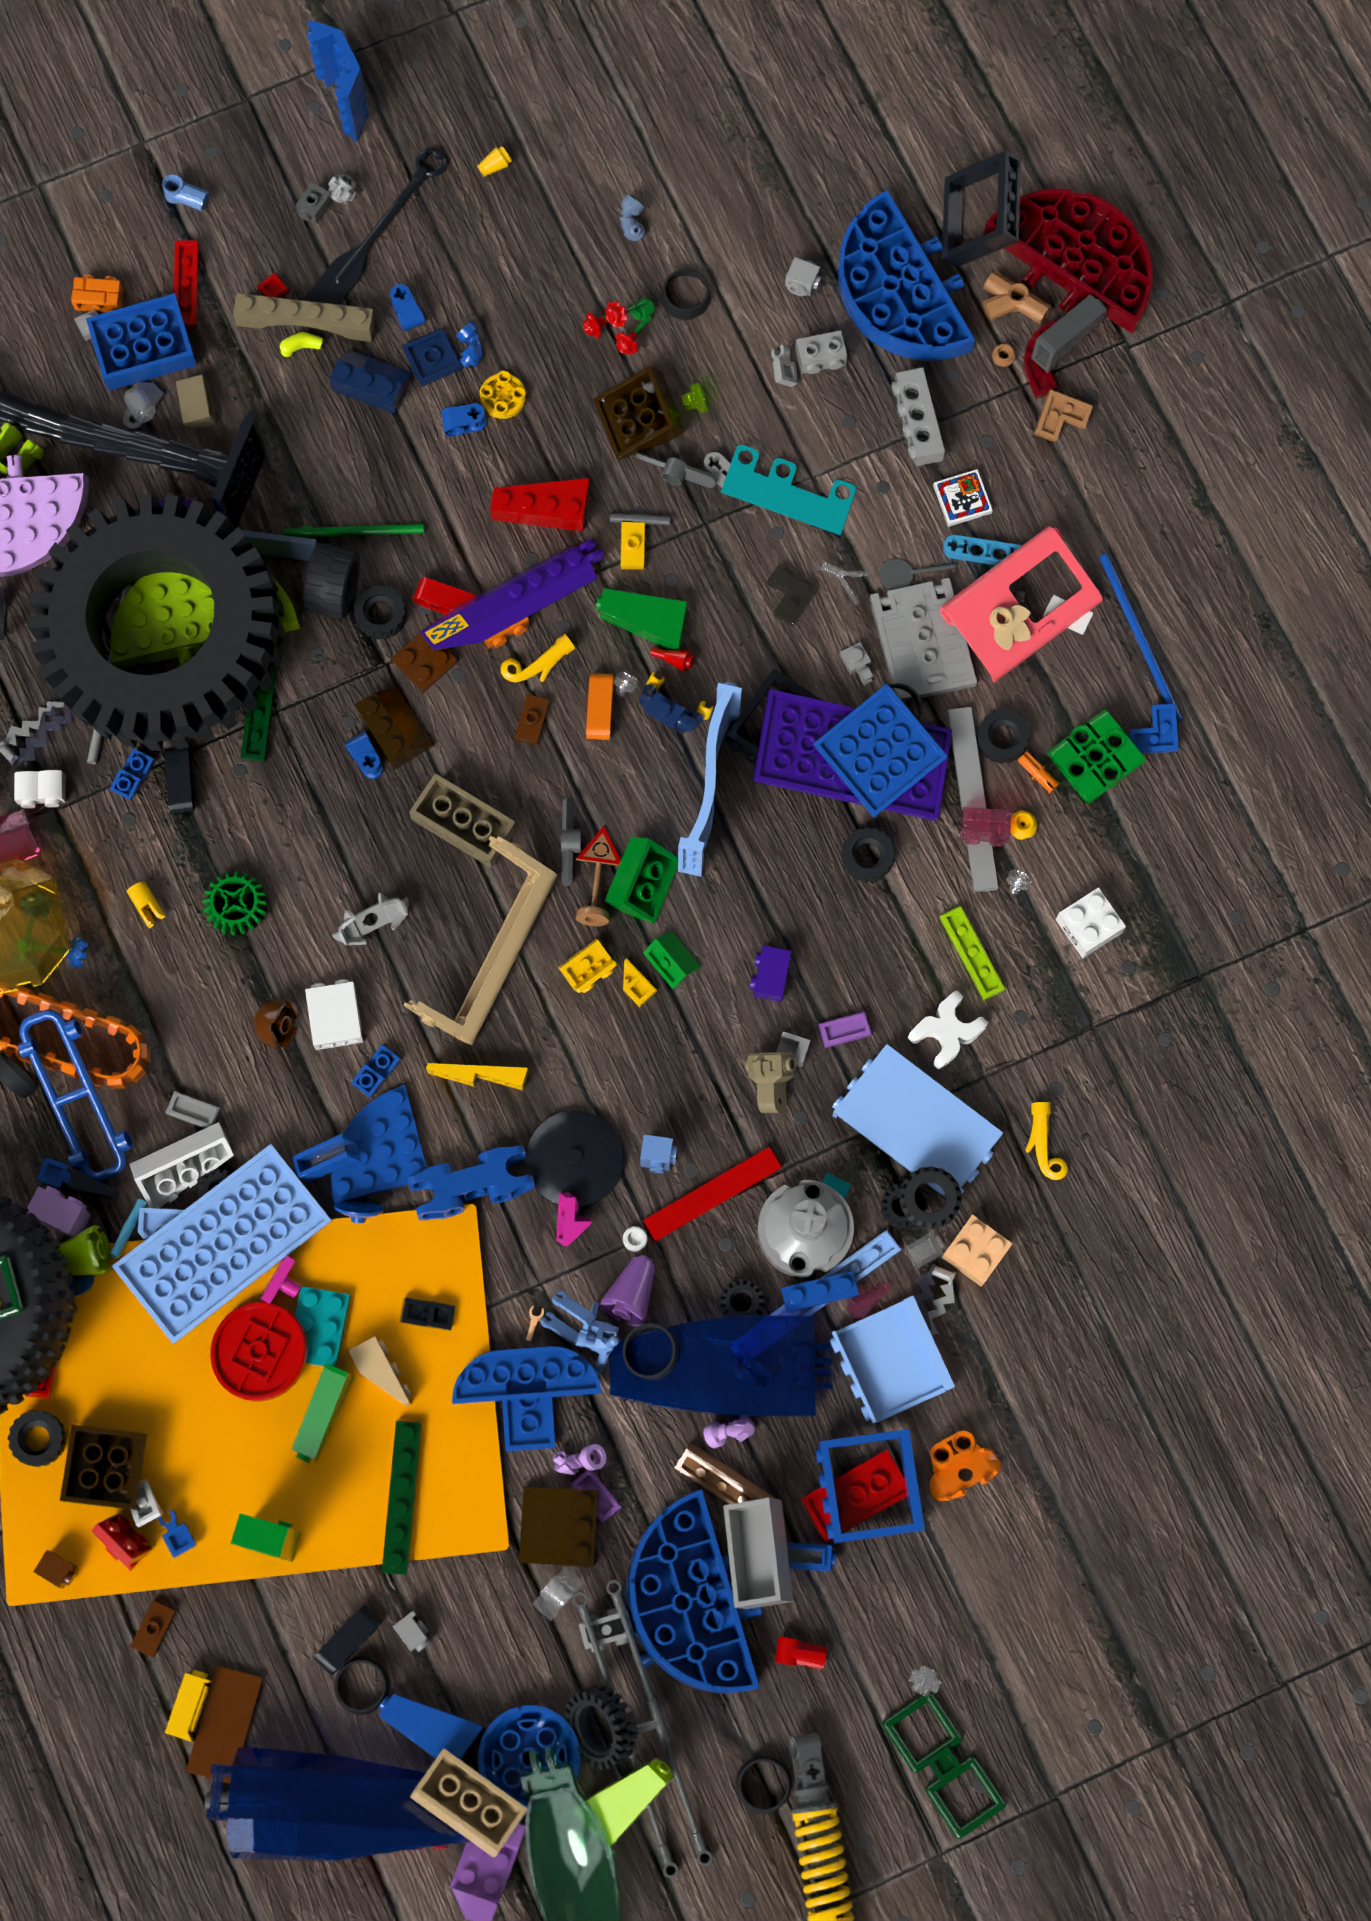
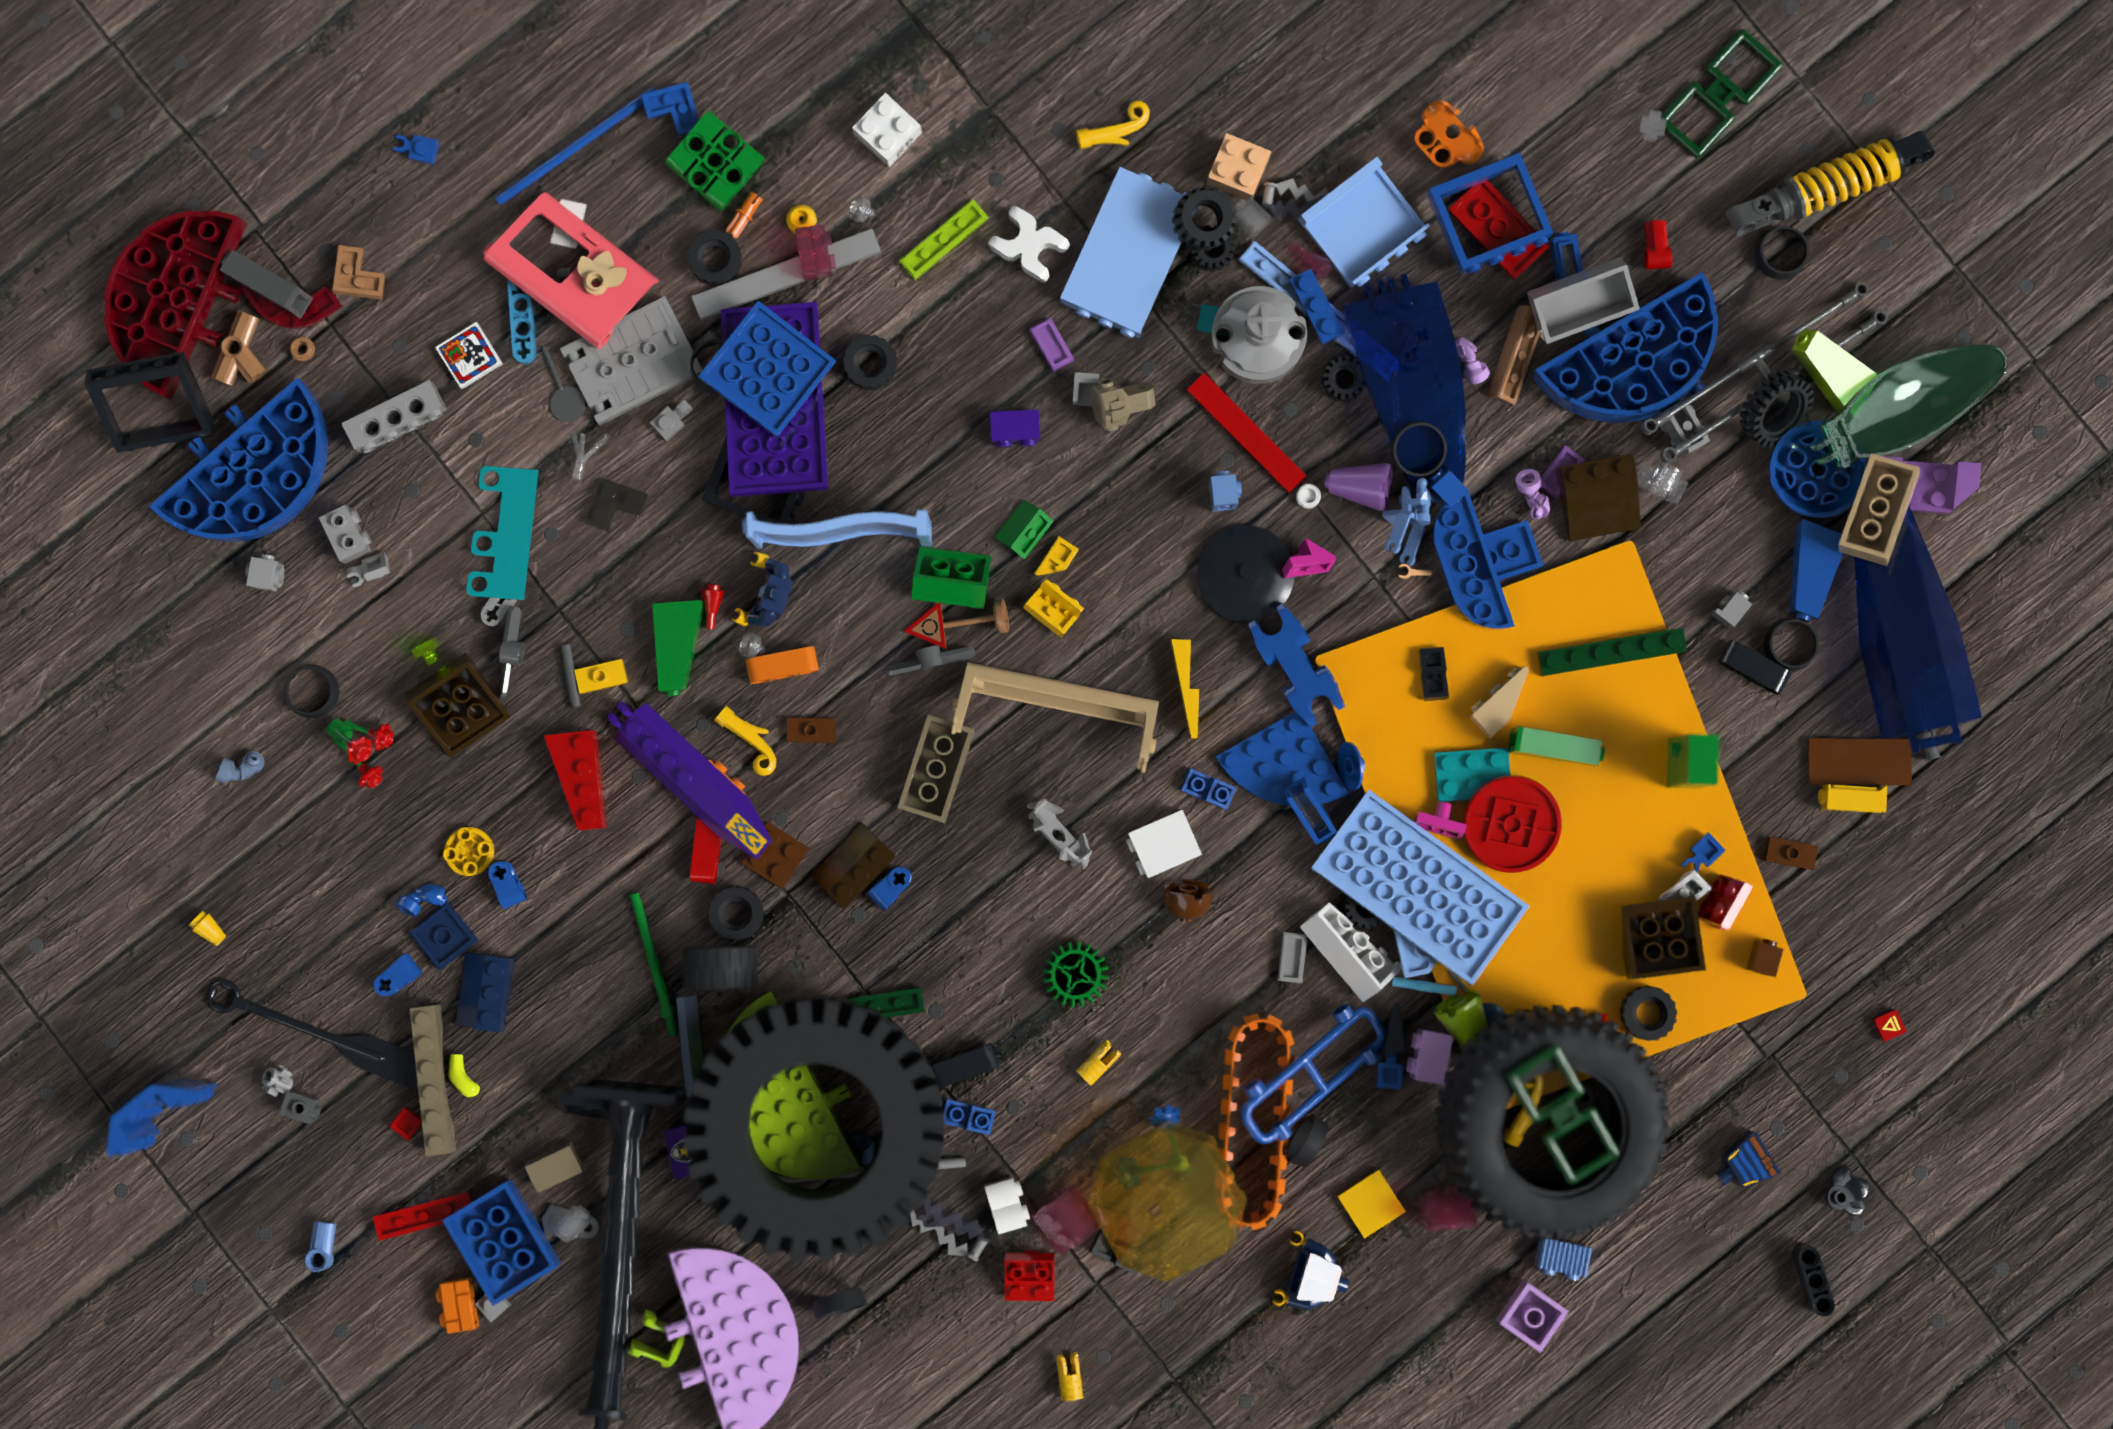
camera: 100 degrees left, 10 degrees up
none -> blue plate [393,135,440,166]
none -> blue brick [1427,465,1469,507]

